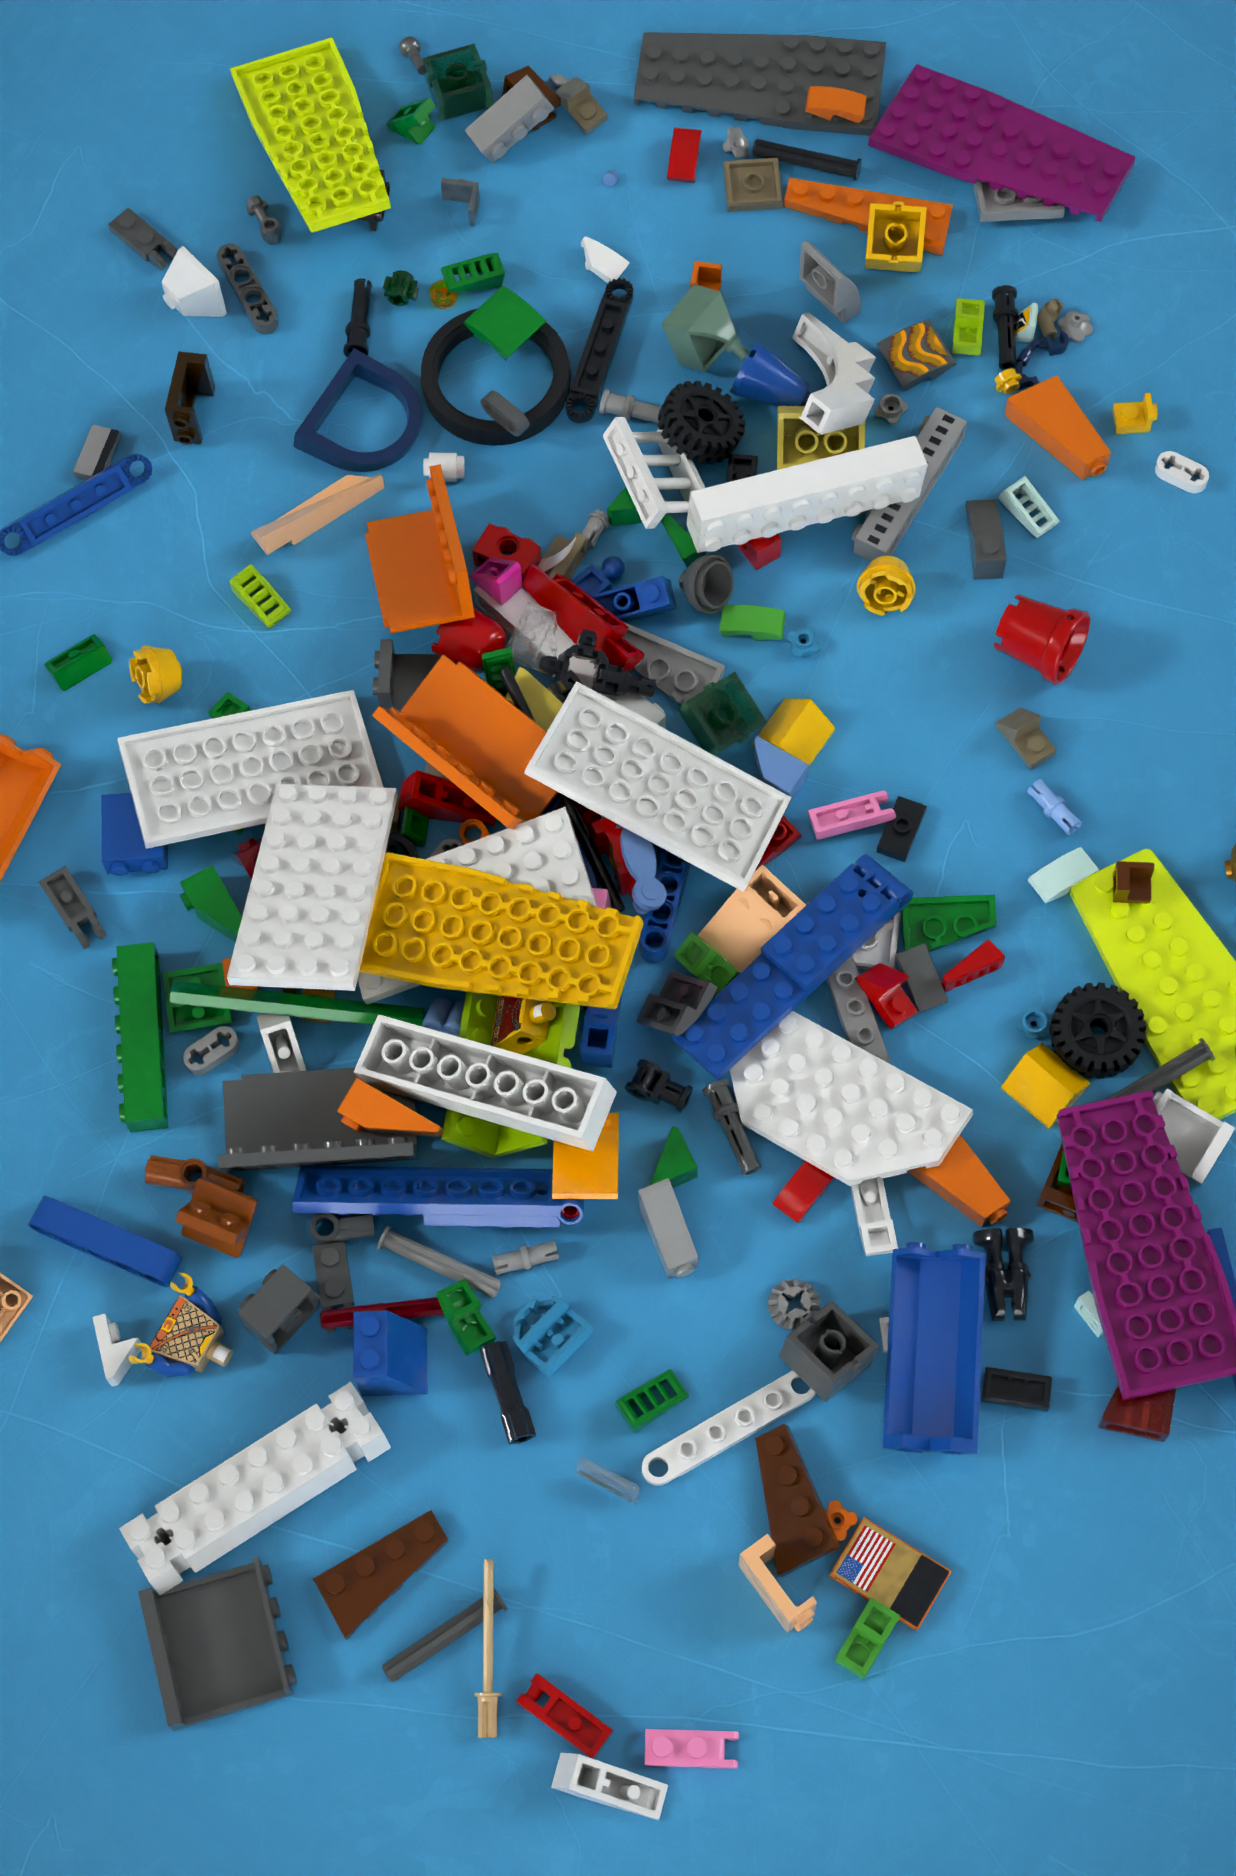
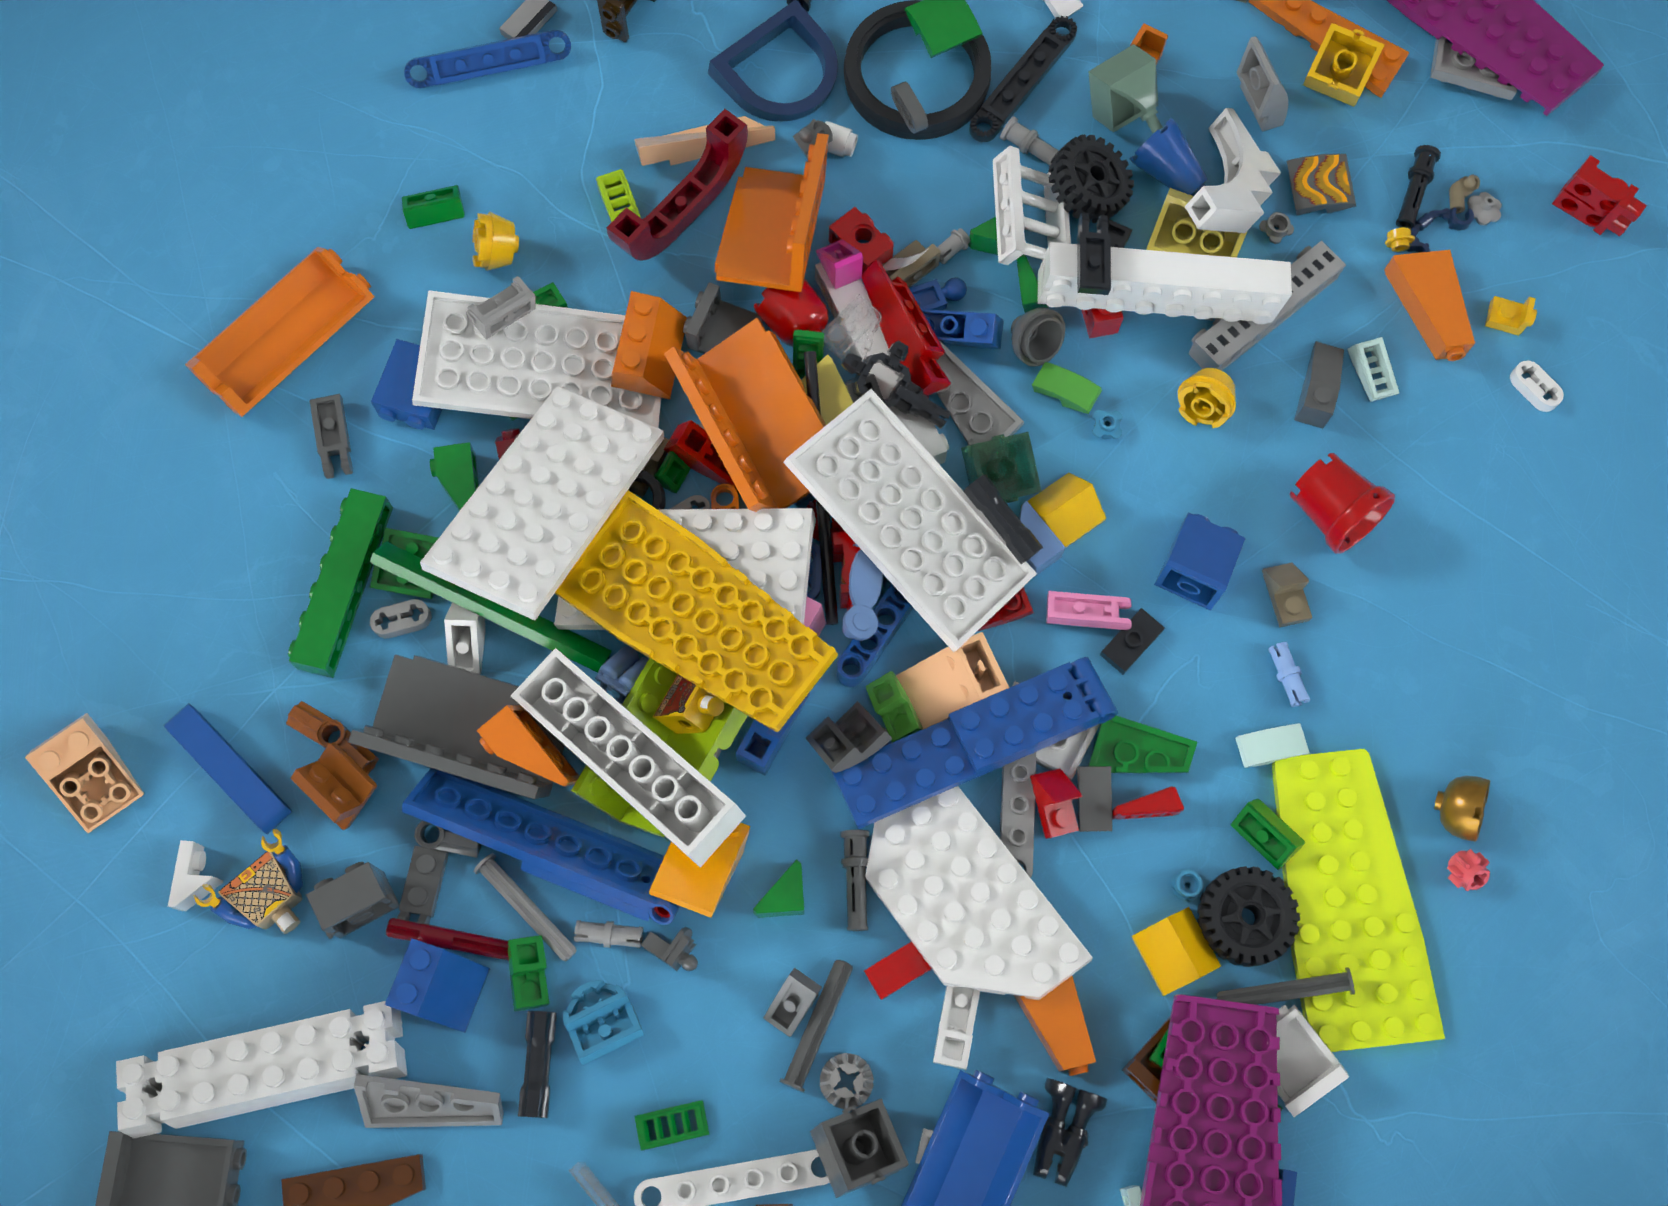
camera: 15 degrees right, 5 degrees up
black connector [624,1059,693,1113] -> none
light grey slope [638,1178,698,1278] -> none
lime slope [952,298,985,356] -> none
light aqua slope [1014,303,1038,343] -> none
reddish brown panel [1113,861,1154,904] -> none
none -> light grey wing [354,1074,504,1128]
none -> light grey hinge [466,276,536,340]
none -> dark red arch [606,109,748,261]
none -> orange slope [611,291,687,399]
none -> dark grey piece [641,927,698,971]
none -> slope [763,968,822,1037]
none -> dark grey axle [779,960,853,1093]
none -> dark grey piece [792,119,833,159]
none -> black axle [964,474,1043,564]
none -> black hinge [1077,213,1111,295]
none -> blue slope [1154,512,1245,611]
none -> green slope [1230,798,1305,870]
none -> red hips [1552,155,1647,237]

